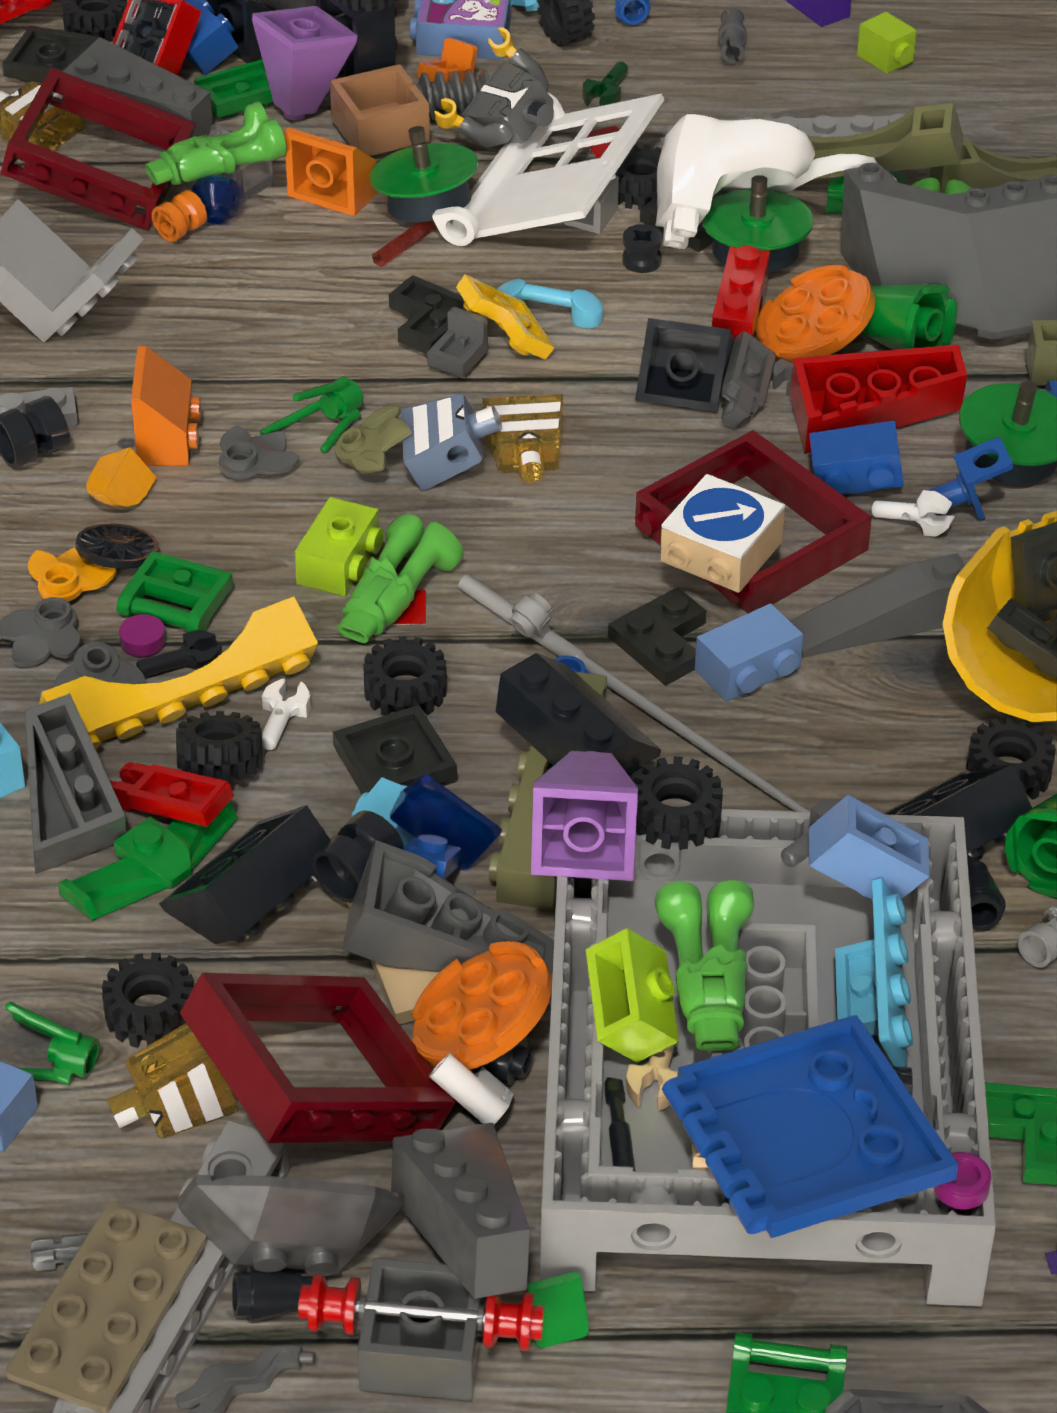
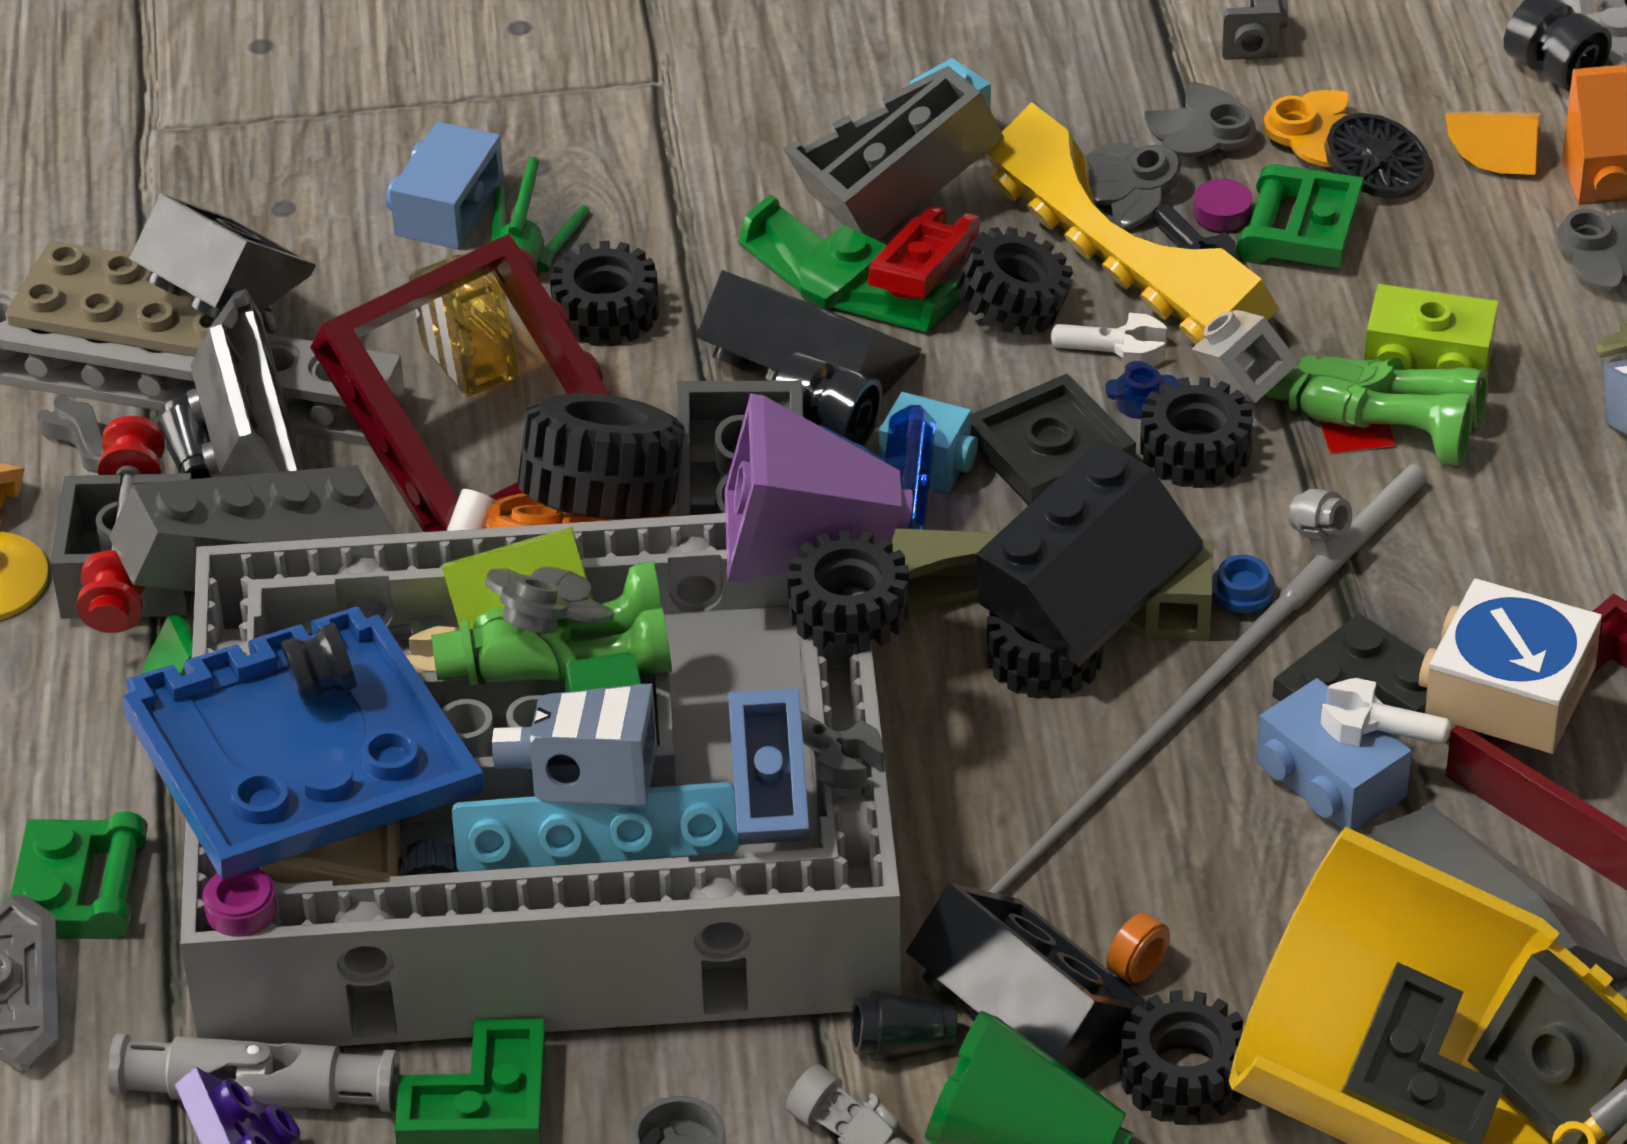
camera: 85 degrees right, 0 degrees up
none -> light grey piece [108,1033,401,1113]
none -> slope [129,193,316,318]
none -> black wheel [281,623,357,707]
none -> dark grey plate [485,567,615,633]
none -> sand blue torso [492,684,657,806]
none -> black tyre [517,394,685,520]
none -> green slope [565,651,641,692]
none -> clear blue plate [1105,361,1178,419]
none -> orange tile [1106,912,1170,985]
none -> light grey brick [1191,309,1299,403]
none -> white bar [1320,678,1451,747]

